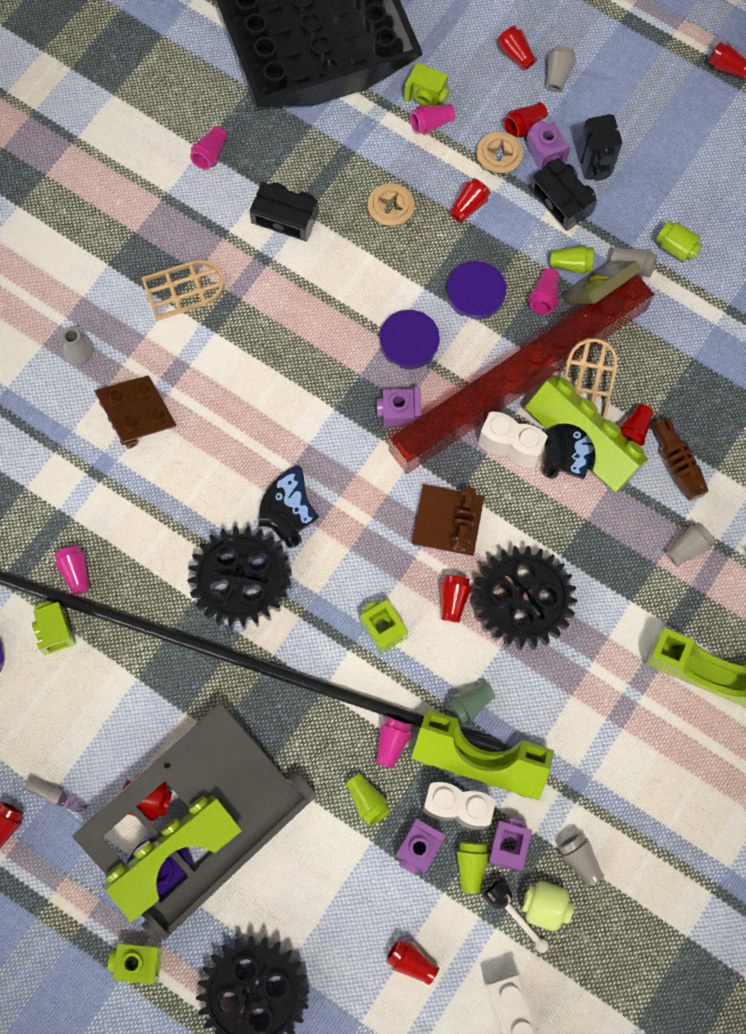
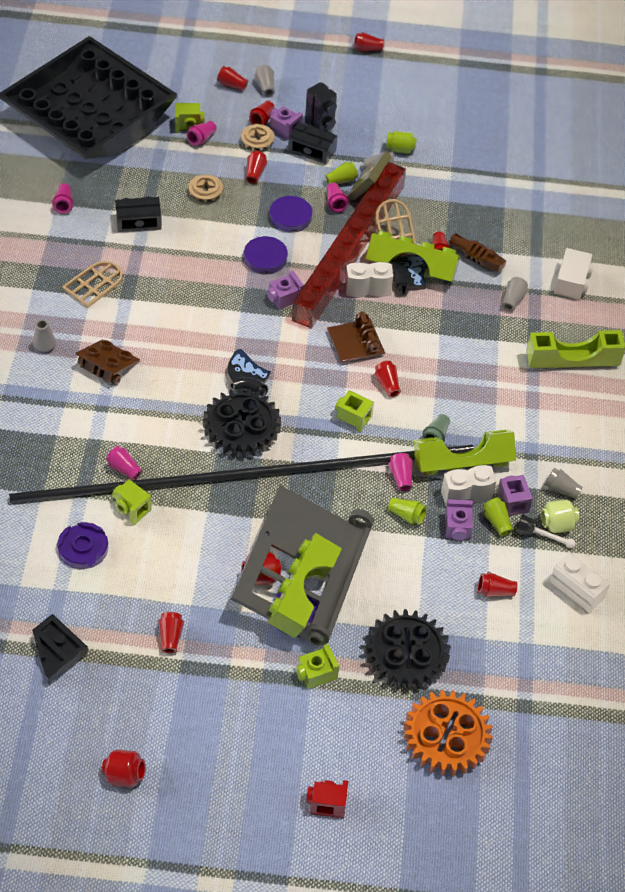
camera: 30 degrees left, 20 degrees down
light grey piece [24,778,87,812] -> none
black gear [472,546,577,650] -> none

